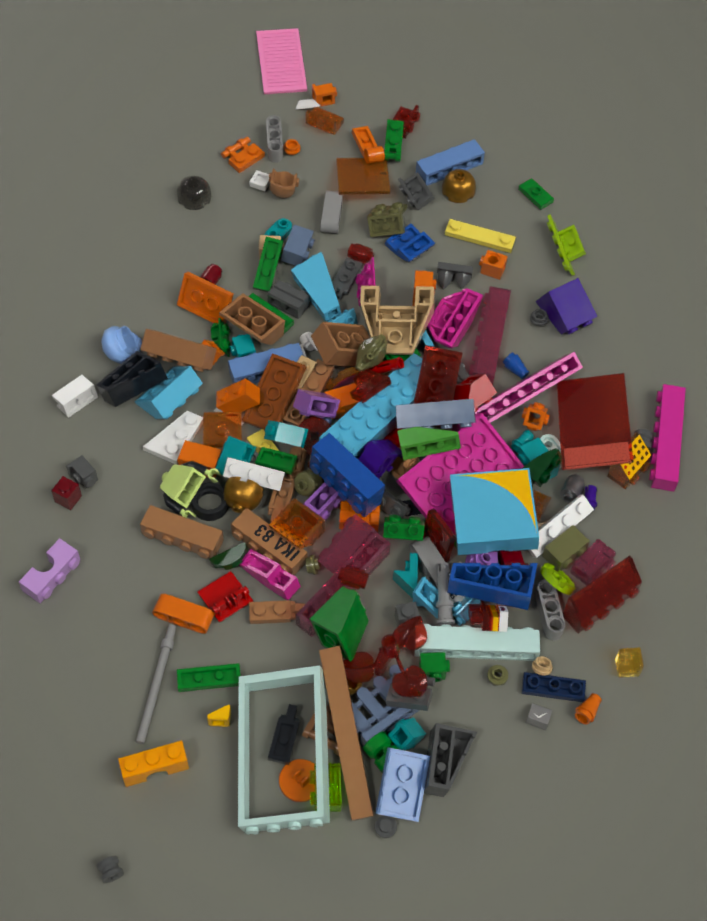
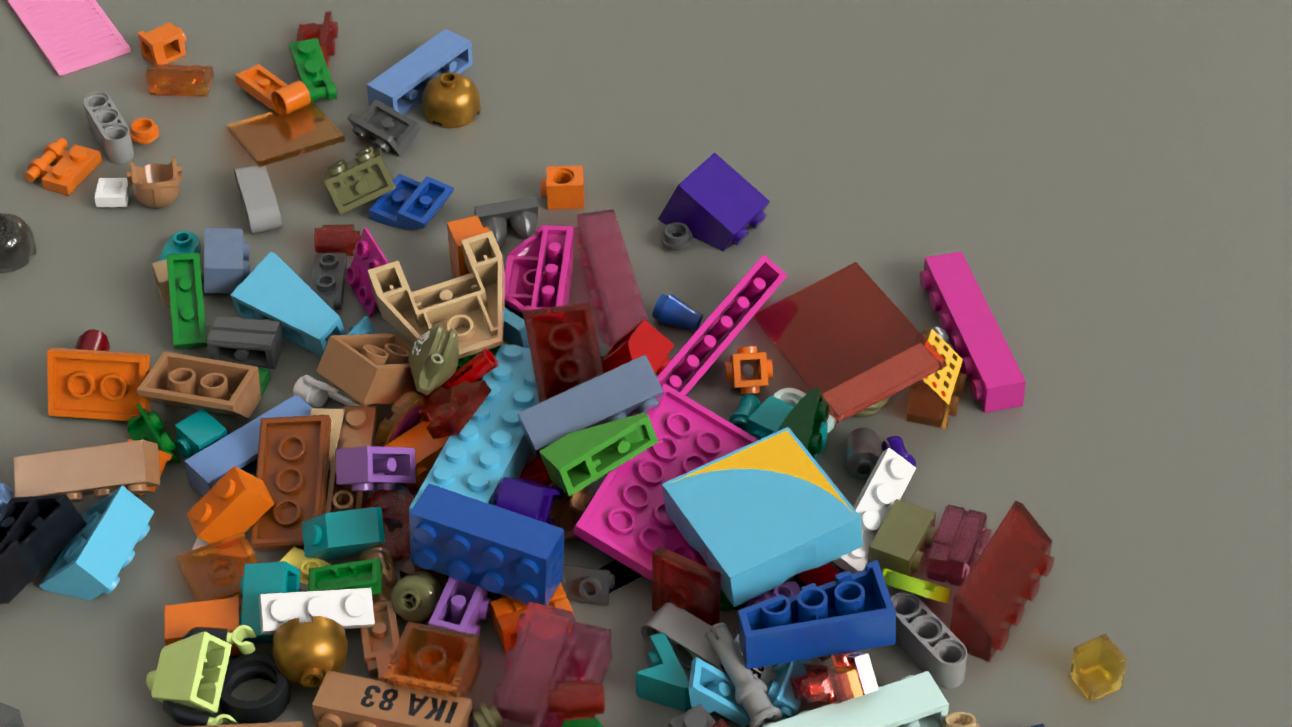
camera: 20 degrees left, 15 degrees down
white wing [143,411,204,465] -> none
white sticker [296,99,320,109] -> none
green plate [383,515,424,541] -> none
light yellow plate [445,219,516,253] -> none
green plate [518,178,554,210] -> none
lime bracket [547,214,586,276] -> none

